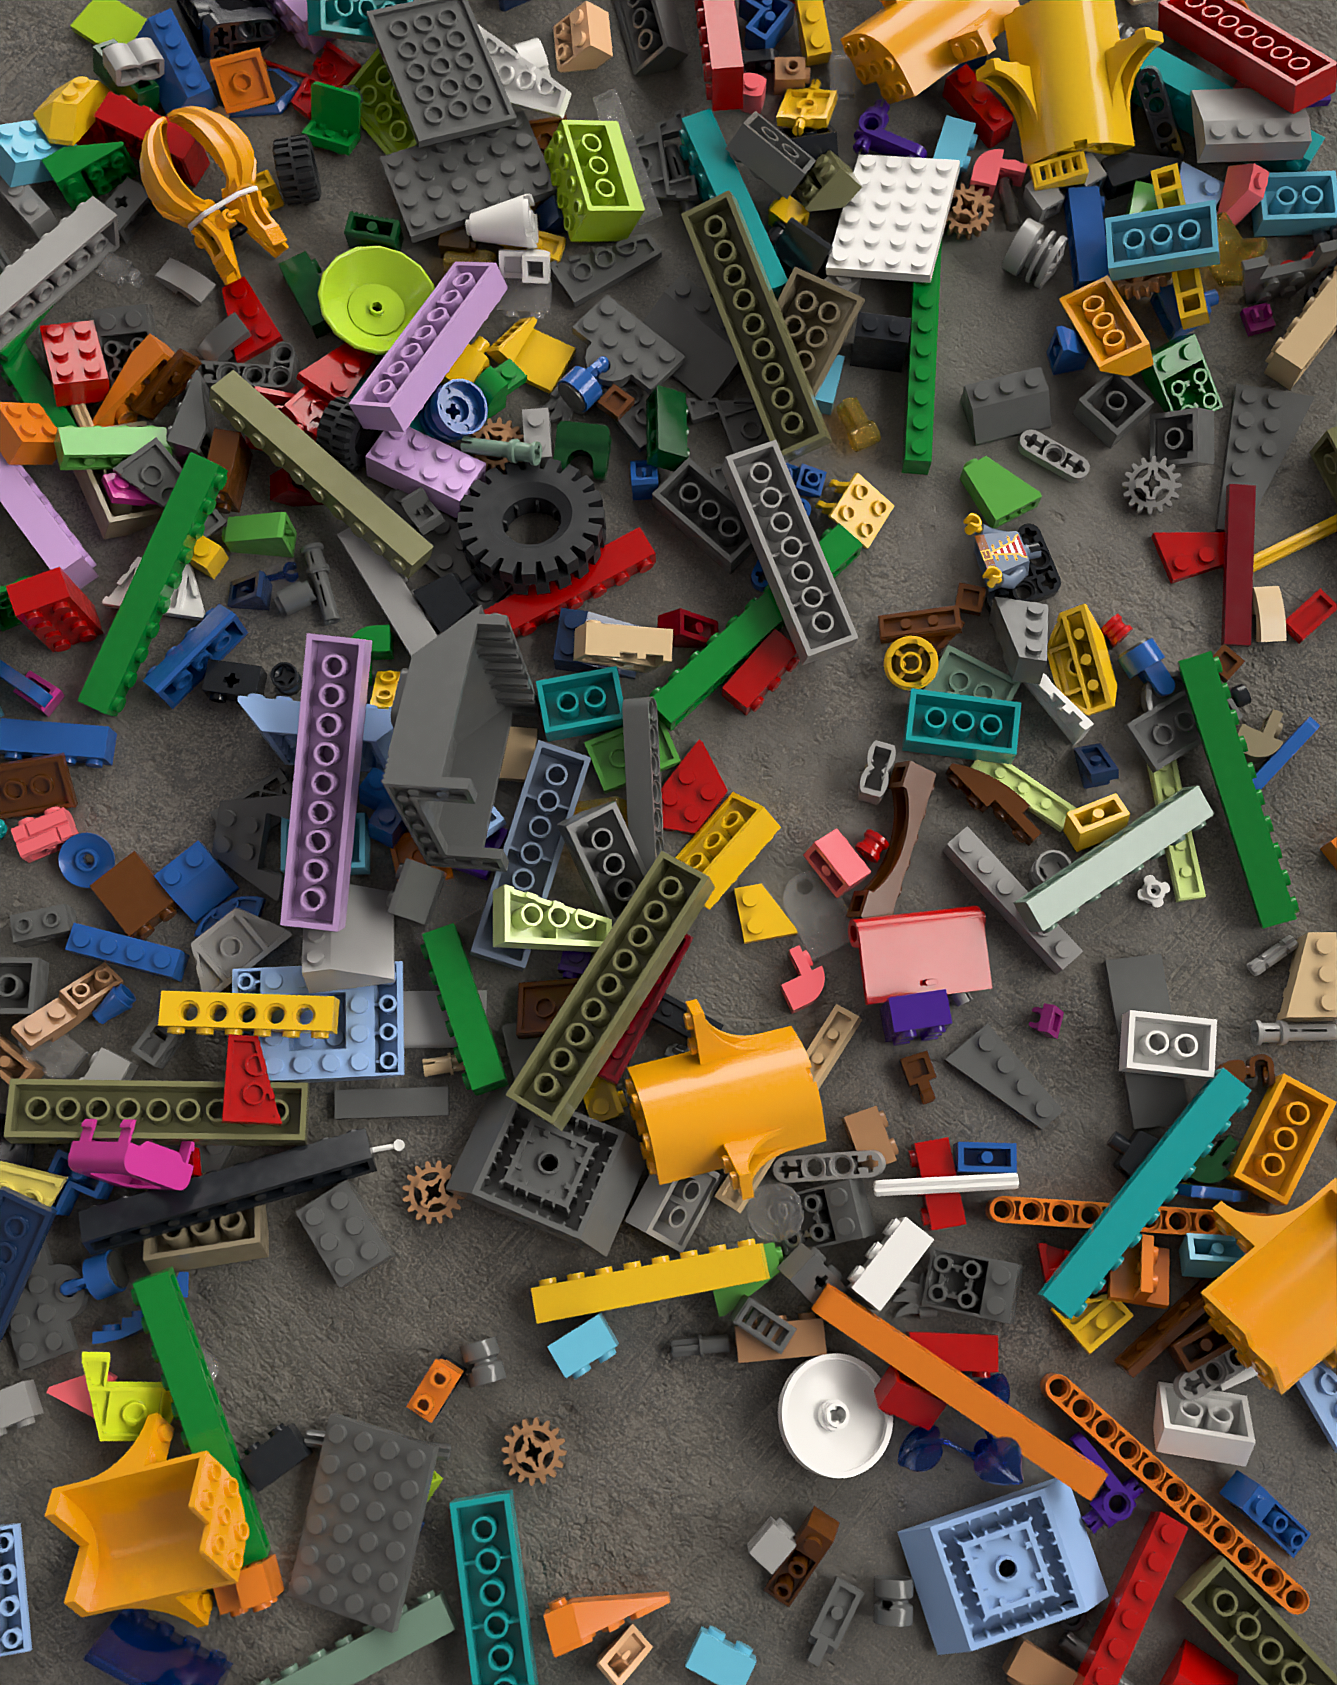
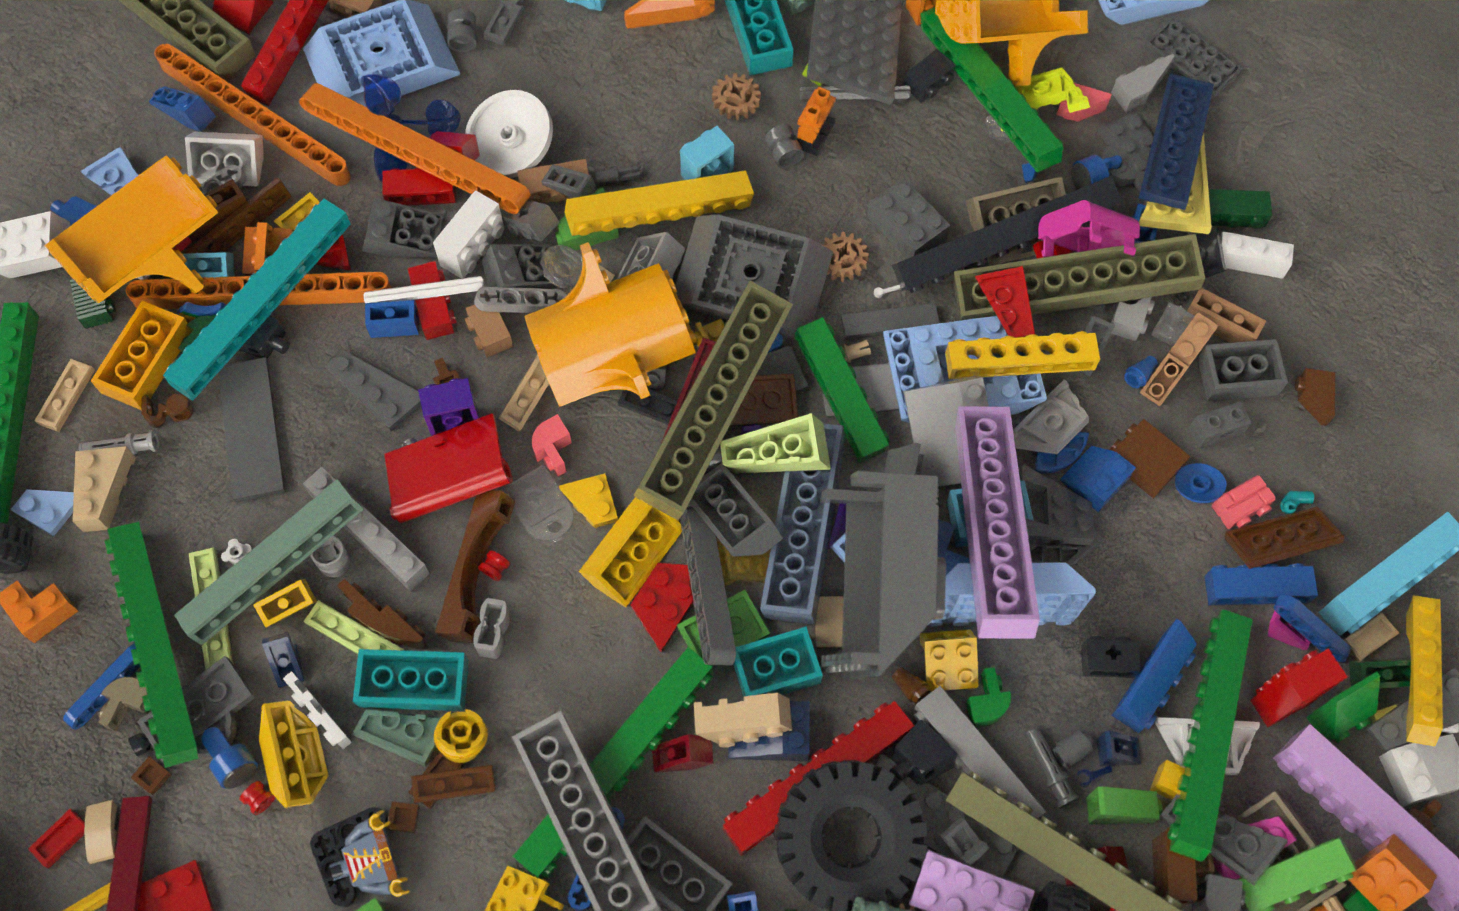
camera: 170 degrees right, 10 degrees down
blue brick [65,923,190,982] -> none
blue slope [92,1311,144,1344] -> none
black wheel [270,662,302,696] -> none
red brick [721,629,800,716] -> none
light grey brick [747,1516,796,1574] -> none
reddish brown slope [764,1506,840,1607] -> none
coral brick [803,829,871,898] -> none
dark grey wedge [988,597,1048,685] -> none
magenta tile [1028,1003,1064,1039] -> none
dark purple piece [1069,1431,1145,1534] -> none
white brick [1119,1010,1217,1081] -> none
light grey axle [1247,935,1299,976] -> none

